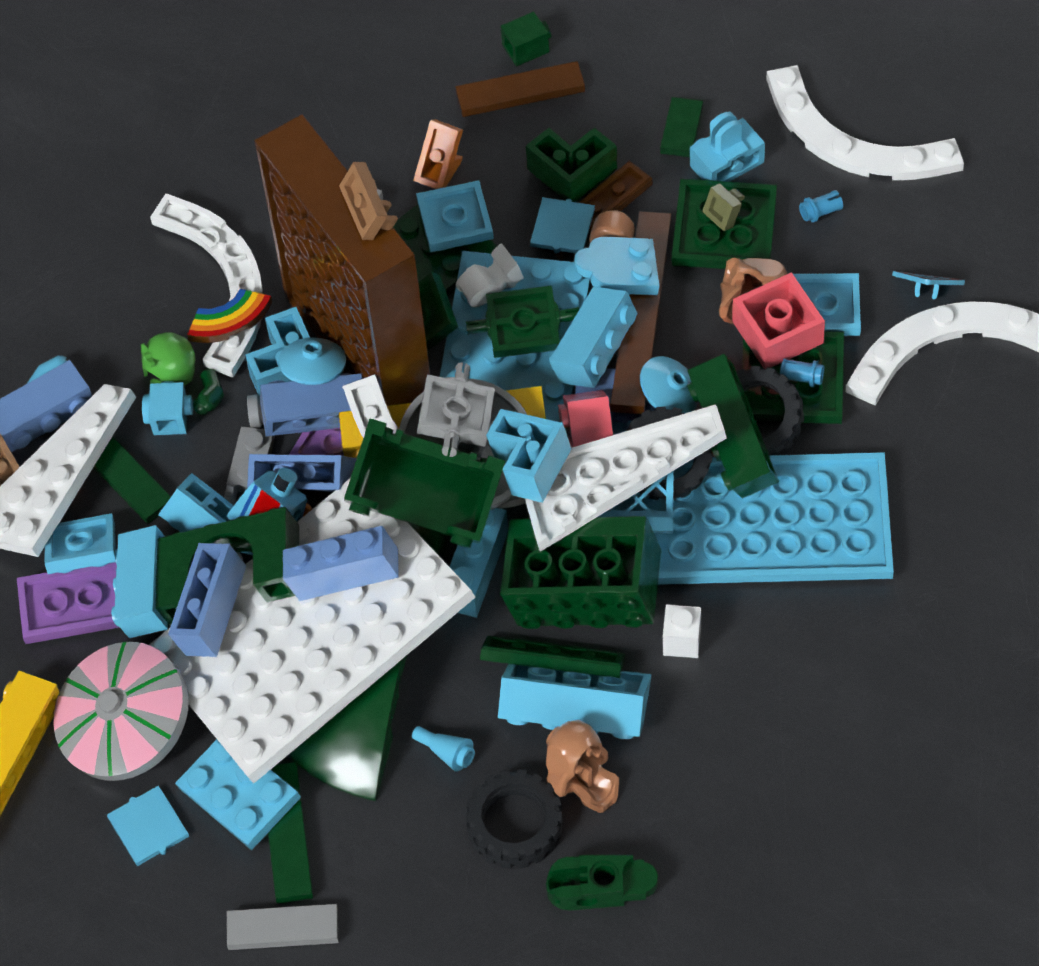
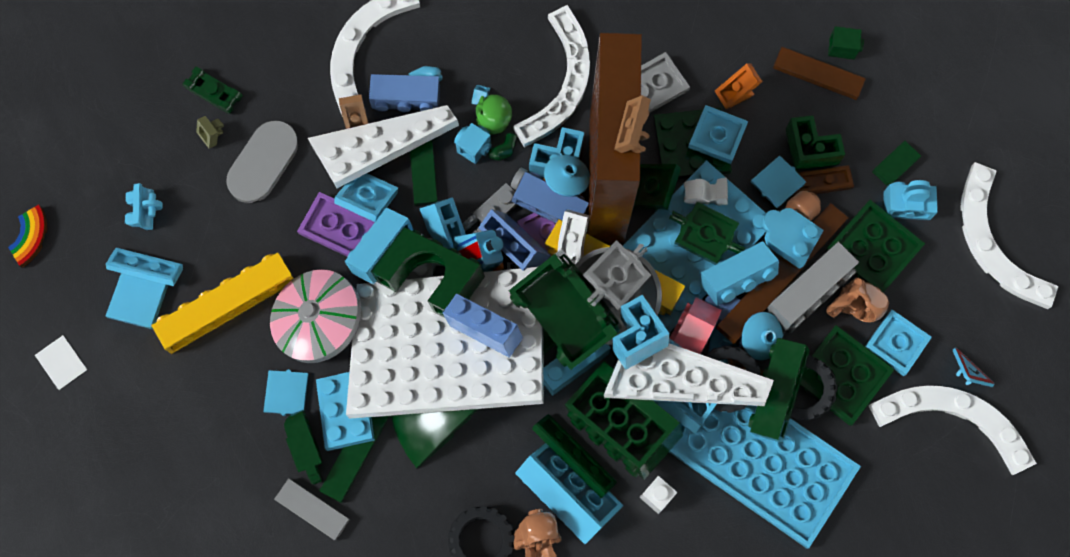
camera: 30 degrees right, 15 degrees up
medium blue brick [168,543,246,657] -> none
tile [187,289,272,343] -> none
medium azure cone [412,726,475,772] -> none
olive tile [702,184,745,231] -> none
coral brick [732,272,825,369] -> none
dark azure pin [780,358,824,387] -> none
dark azure pin [799,190,843,222] -> none
none -> dark green piece [284,410,323,485]
none -> medium azure piece [471,85,490,105]
none -> light grey brick [764,242,859,334]

